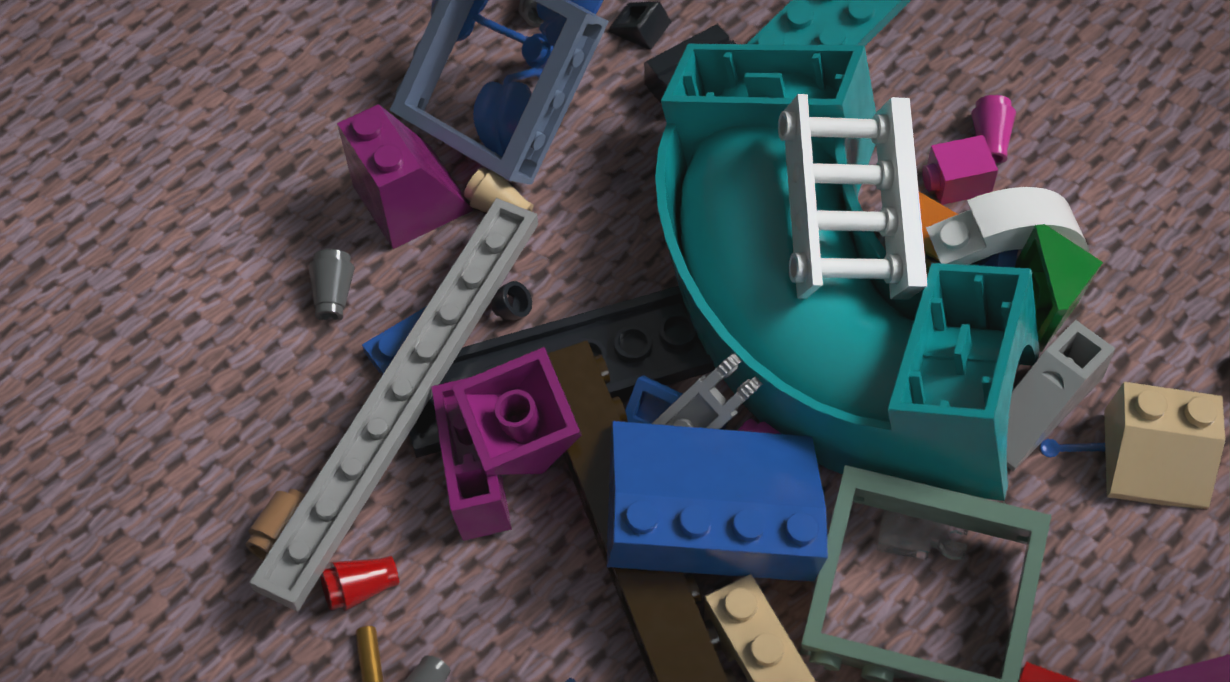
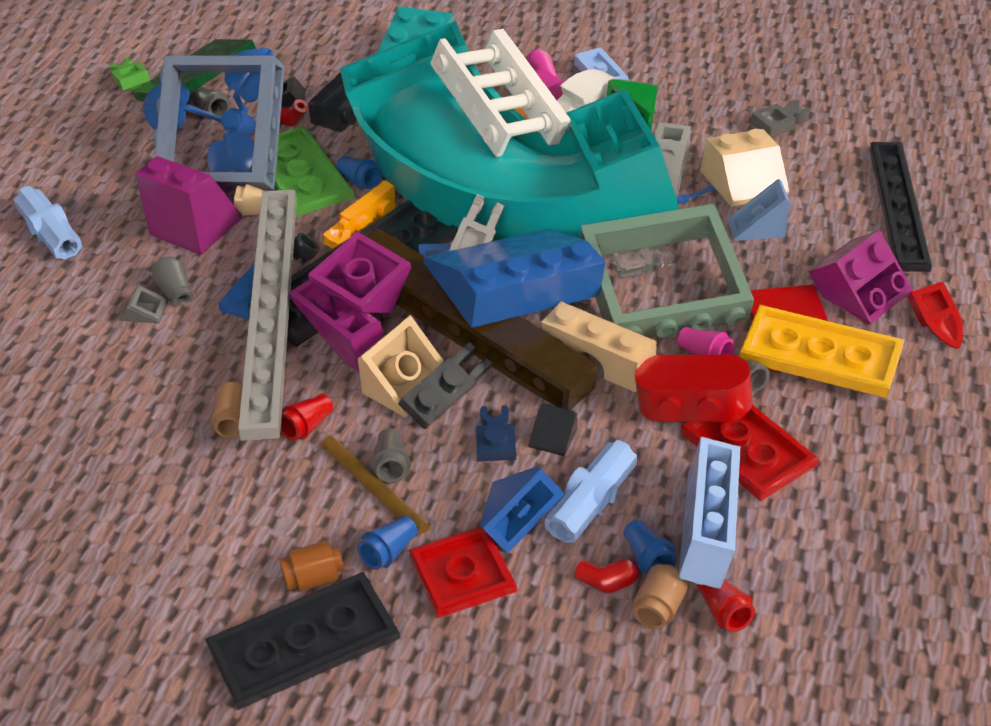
camera: 30 degrees left, 15 degrees down
none -> light blue piece [13,186,83,260]
none -> dark grey slope [119,285,169,323]
none -> bright green tile [274,126,354,217]
none -> red arm [280,99,308,126]
none -> light orange hinge [323,181,396,249]
none -> blue cone [336,156,382,190]
none -> tan slope [358,315,444,417]
none -> black hinge [398,342,493,429]
none -> light blue plate [574,47,628,81]
none -> medium blue slope [727,178,790,241]

